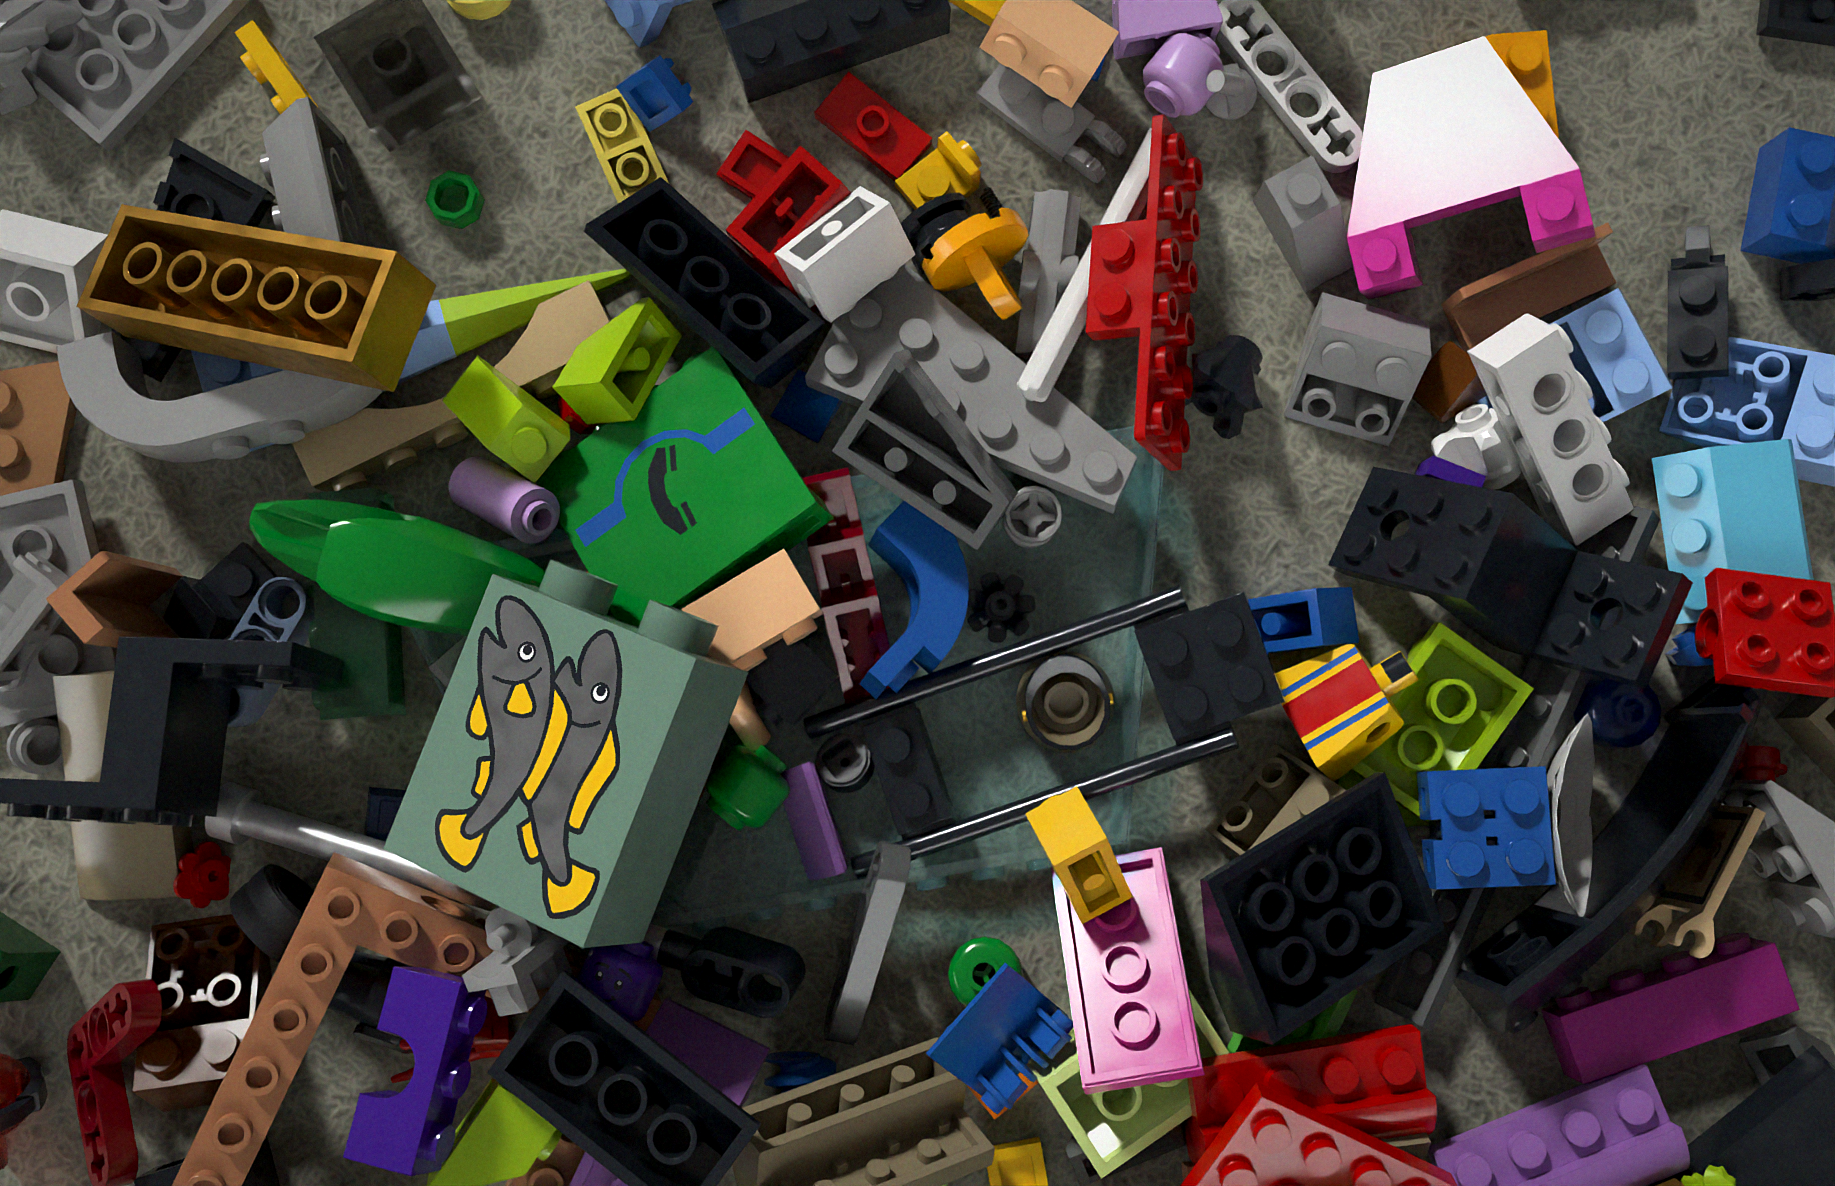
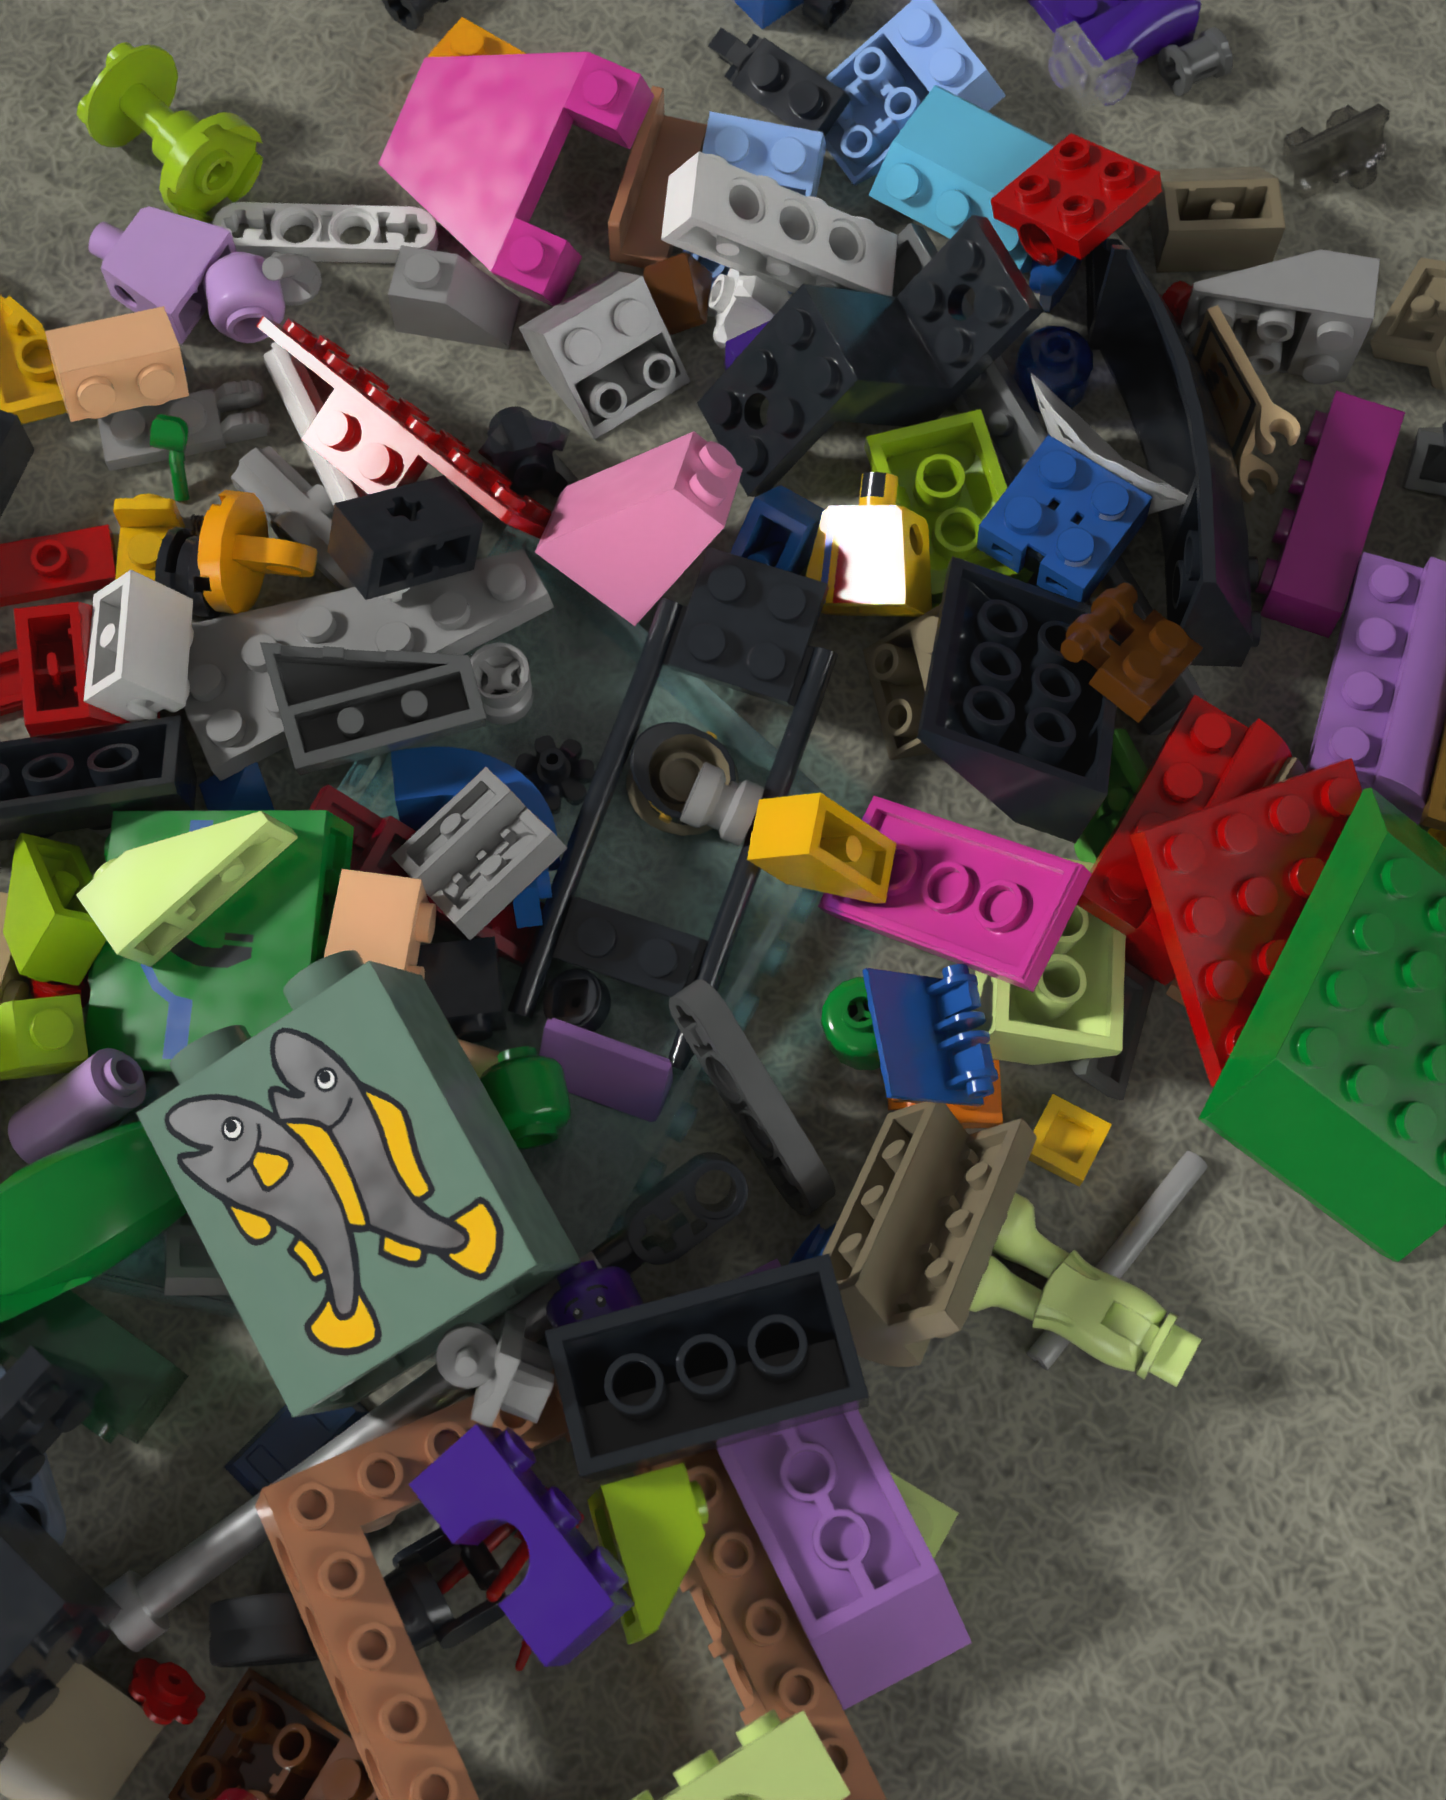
camera: 50 degrees left, 15 degrees down
none -> yellowish green slope [76,811,298,967]
none -> green hand [150,414,190,501]
none -> black brick [327,475,483,600]
none -> light grey slope [391,767,567,940]
none -> bright pink slope [535,431,742,626]
none -> light grey wheel [680,762,764,846]
none -> reddish brown plate [1061,583,1203,723]

